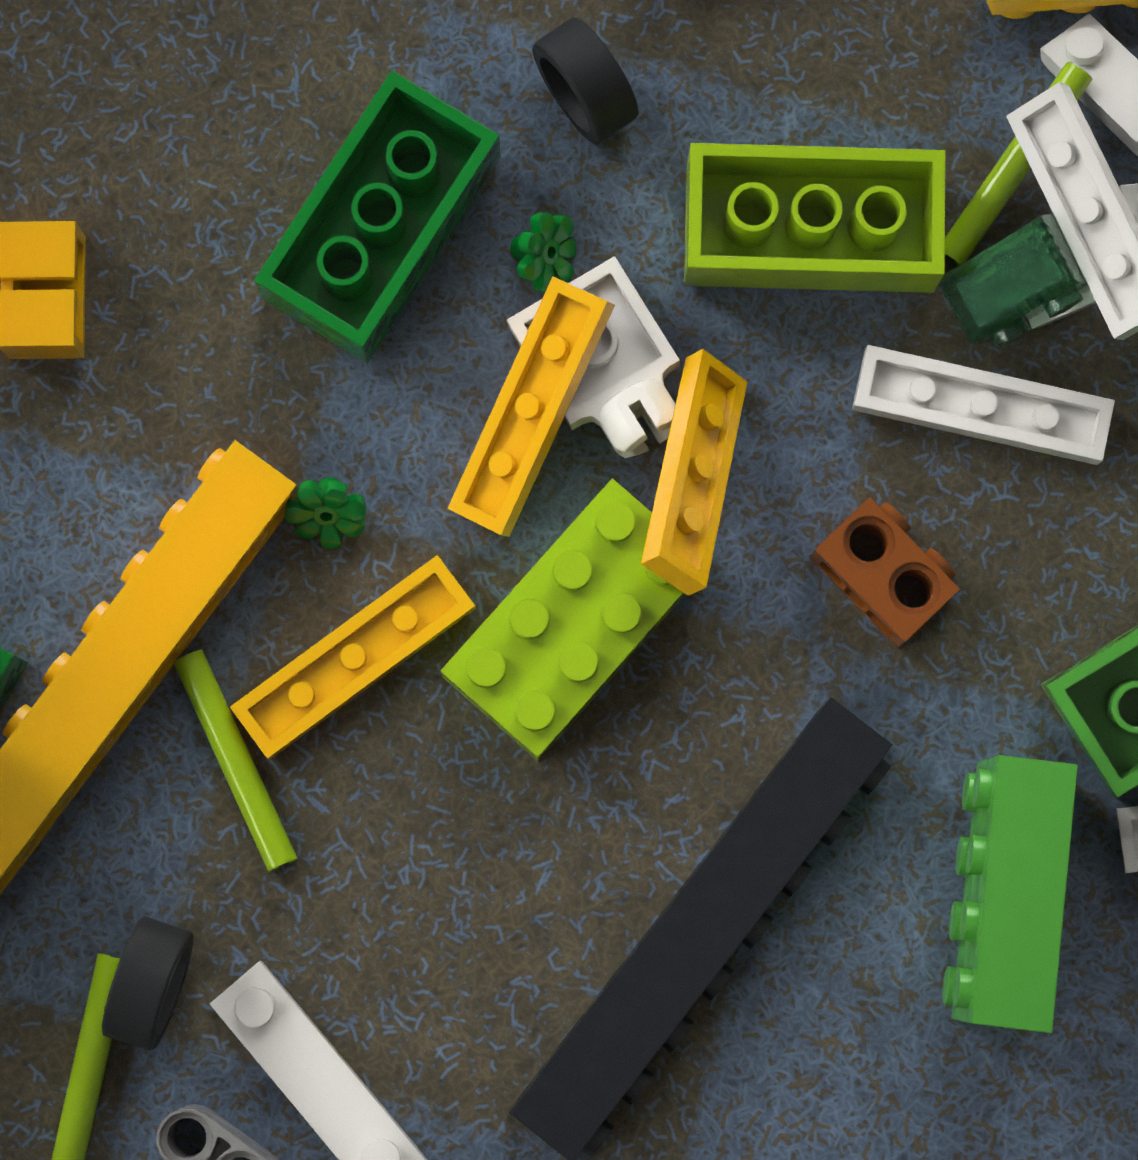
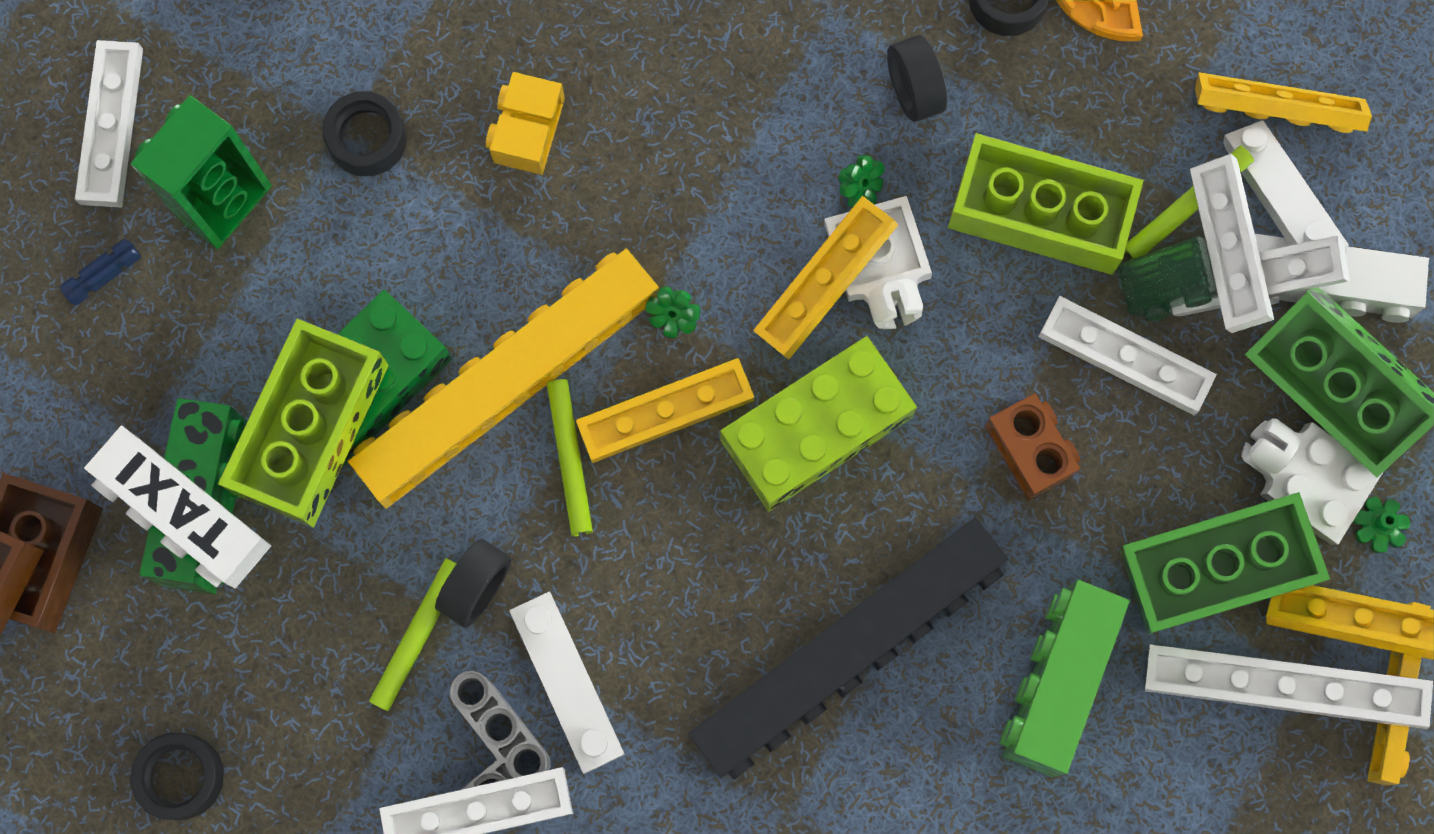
camera: 20 degrees right, 5 degrees down
green brick [254,70,501,364] -> none
yellow plate [641,349,747,596] -> none

